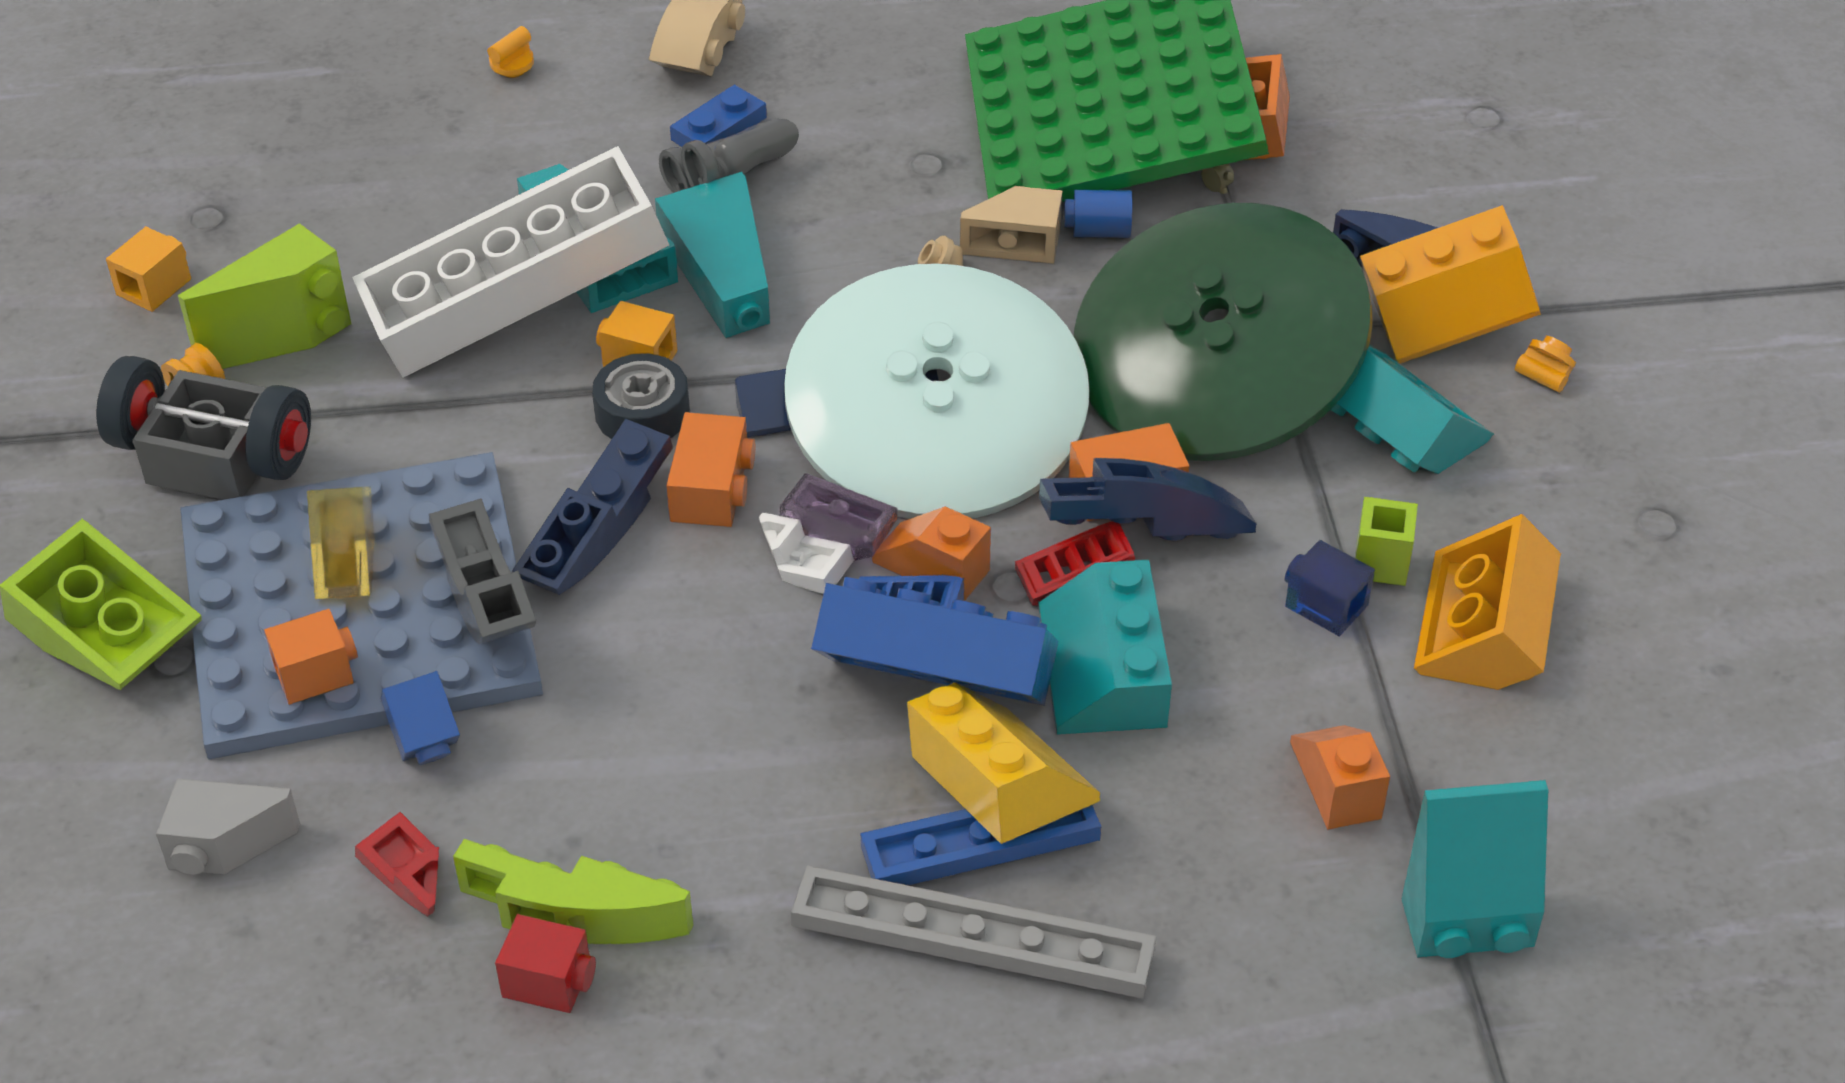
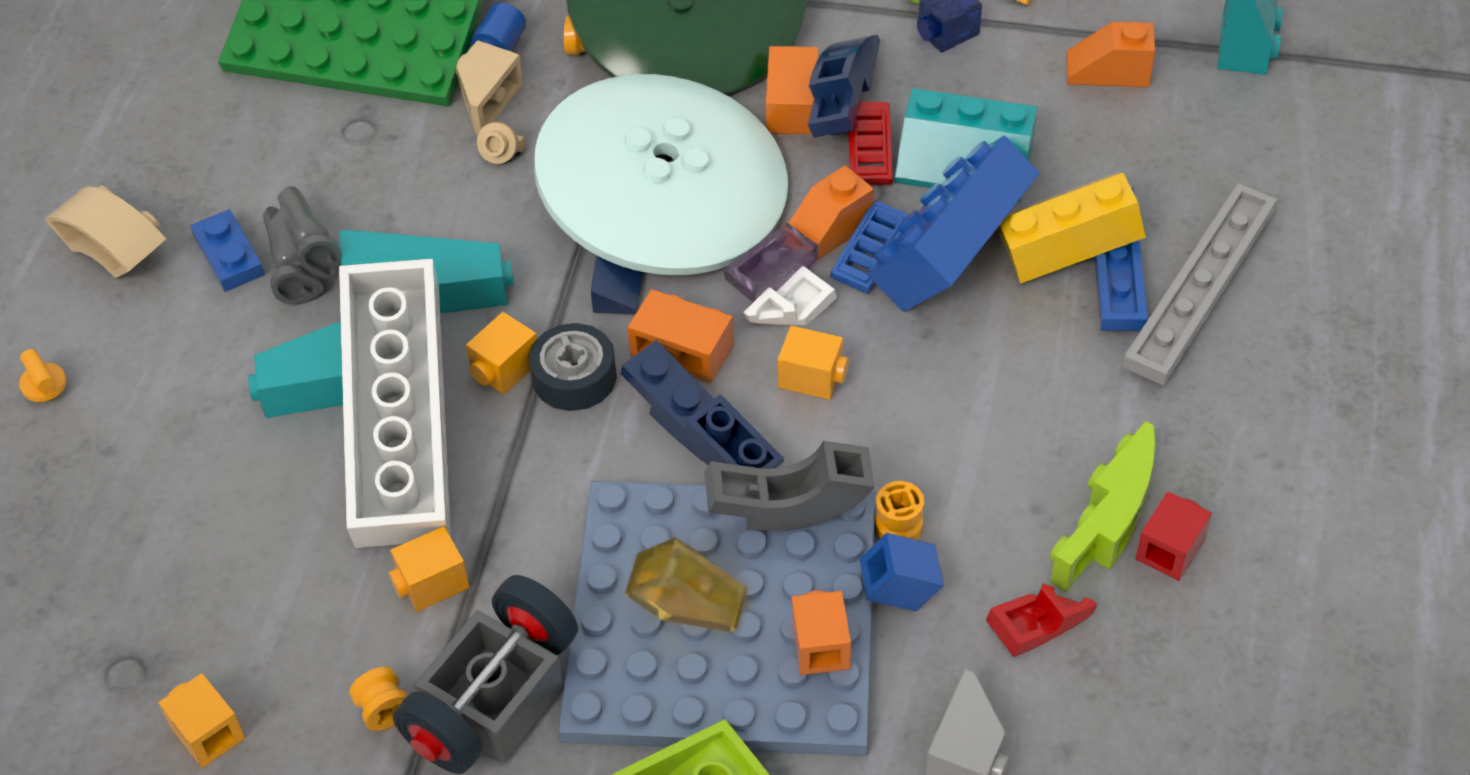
camera: 70 degrees left, 5 degrees up
lime slope [178,223,352,369] -> none
none -> light orange brick [388,526,470,612]
none -> light orange brick [777,326,849,400]
none -> light orange wheel [875,481,924,540]

